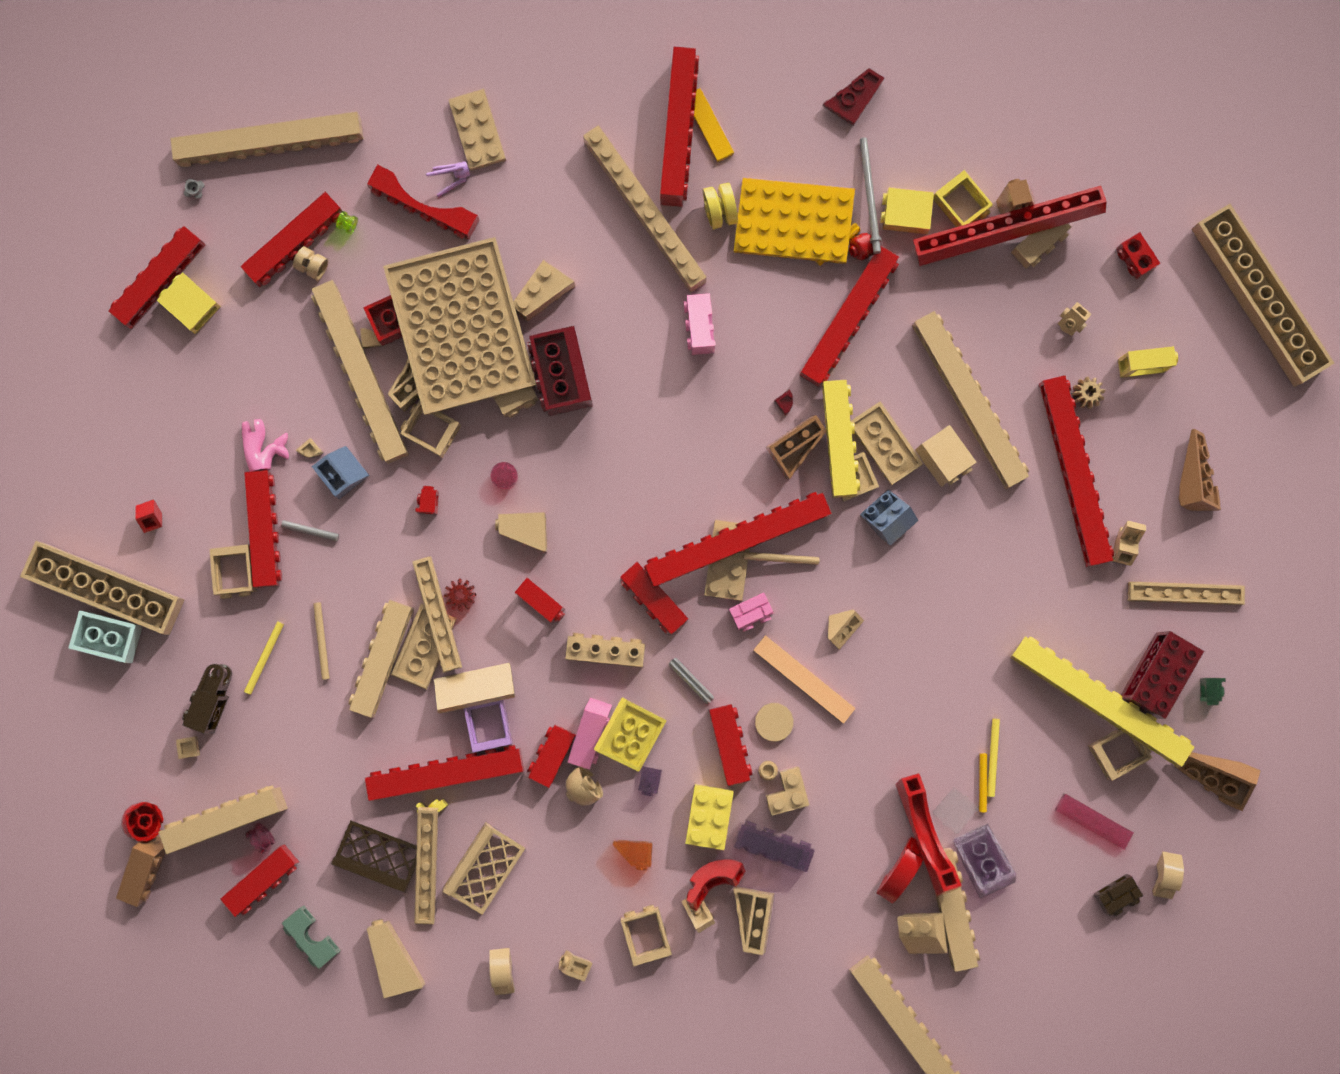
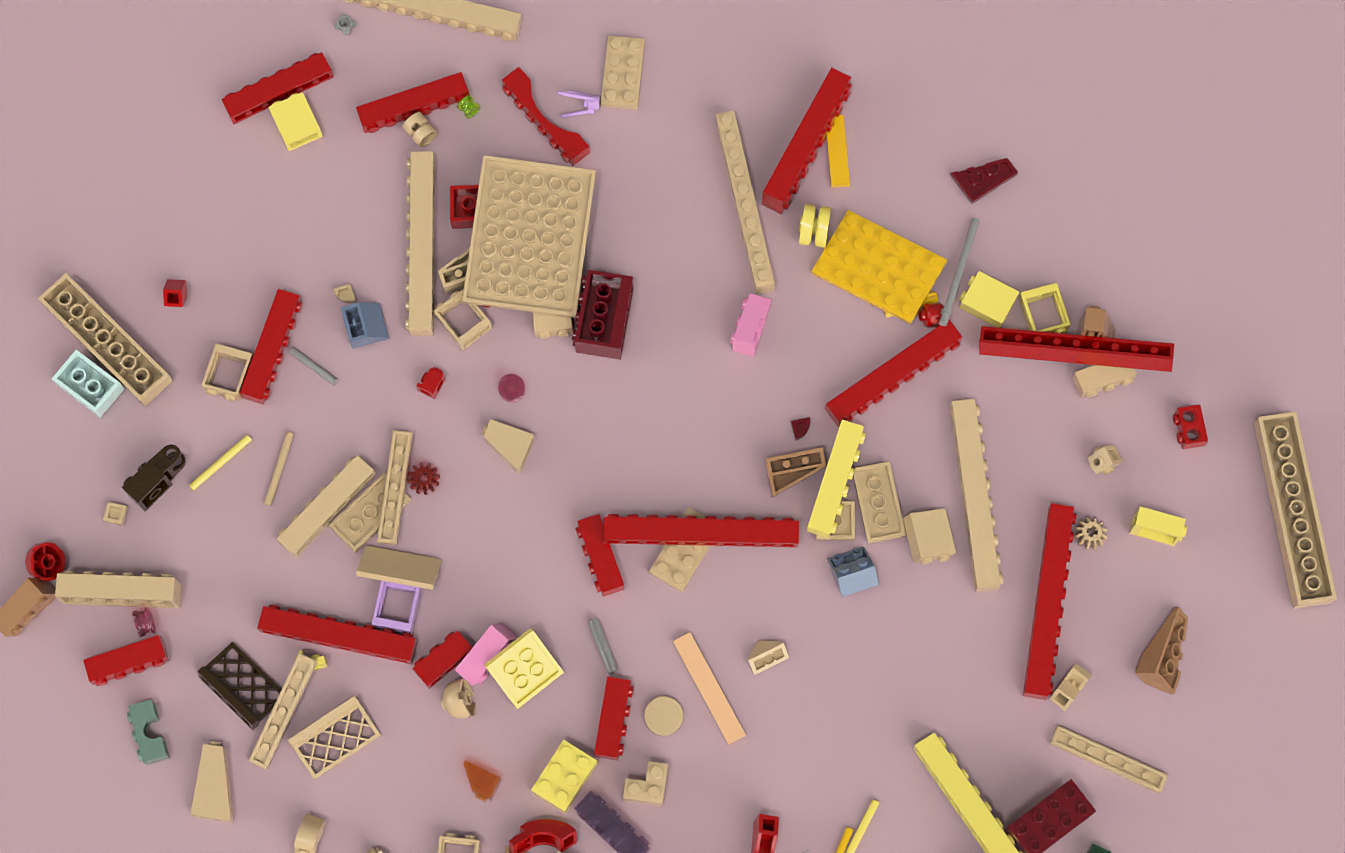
camera: 25 degrees right, 10 degrees down
bright pink piece [242,419,289,472] -> none
tan tile [360,328,382,348] -> none
tan wedge [513,260,576,321] -> none
red window [515,578,565,624] -> none
tan brick [565,633,645,667] -> none
clear purple bracket [638,766,662,796] -> none
bright pink brick [728,593,774,632] -> none
tan bar [743,552,819,565] -> none
tan plate [758,761,778,780] -> none

